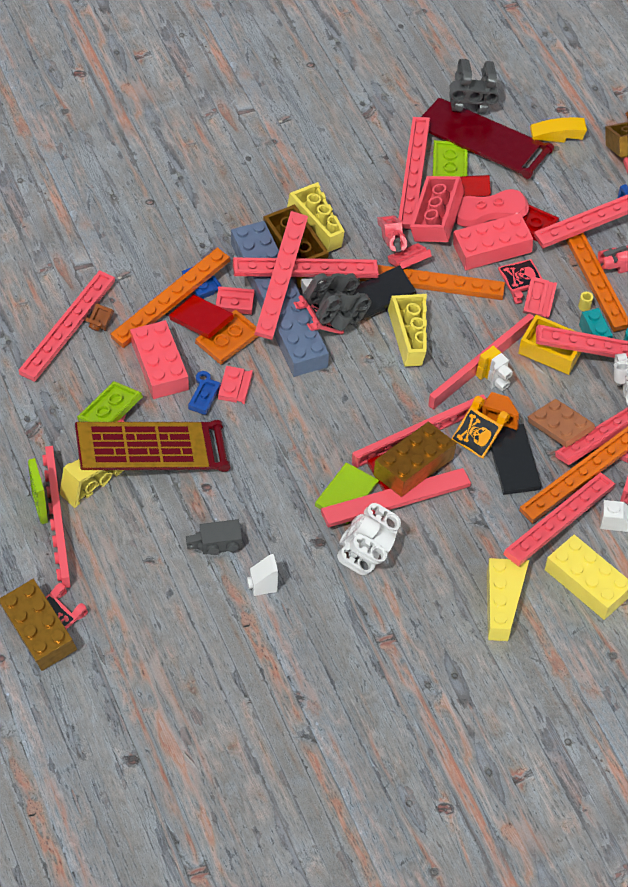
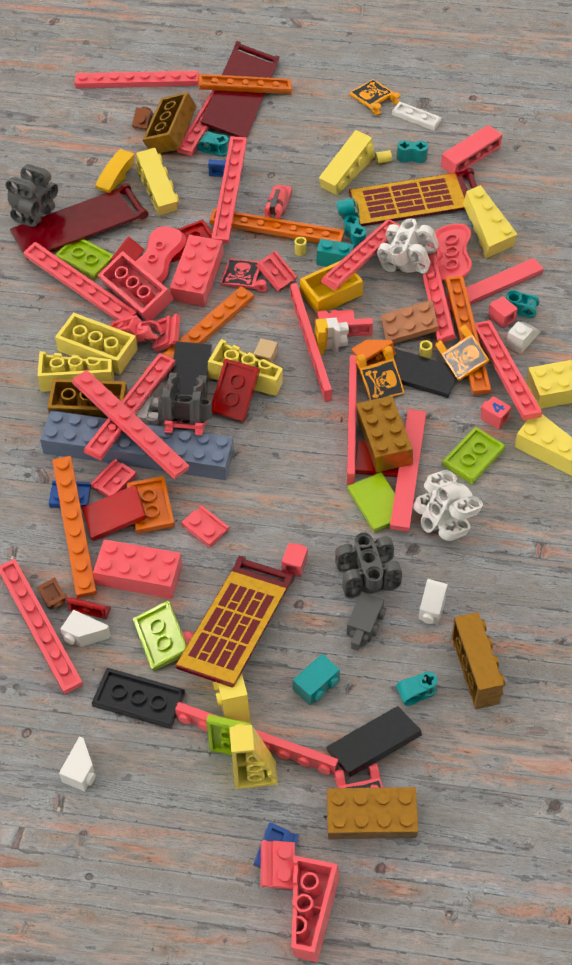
camera: 55 degrees left, 0 degrees up
blue hinge [188,371,221,415] -> none
none -> light yellow brick [55,313,138,375]
none -> white slope [61,610,111,647]
none -> red slope [66,597,111,619]
none -> black tile [92,668,185,729]
none -> light yellow wedge [136,148,179,216]
none -> red tile [212,359,260,422]
none -> light yellow wedge [229,724,278,789]
none -> tan brick [254,338,278,364]
none -> coral brick [282,543,308,577]
none -> teal brick [292,654,340,705]
none -> coral plate [317,308,373,337]
none -> black tile [327,706,422,777]
none -> dark grey piece [335,532,402,598]
none -> teal piece [396,671,438,706]
none -> light yellow hinge [419,340,432,359]
none -> flag [435,325,490,381]
none -> lime tile [442,426,506,484]
none -> pearl gold brick [451,612,506,709]
none -> coral brick [481,396,511,430]

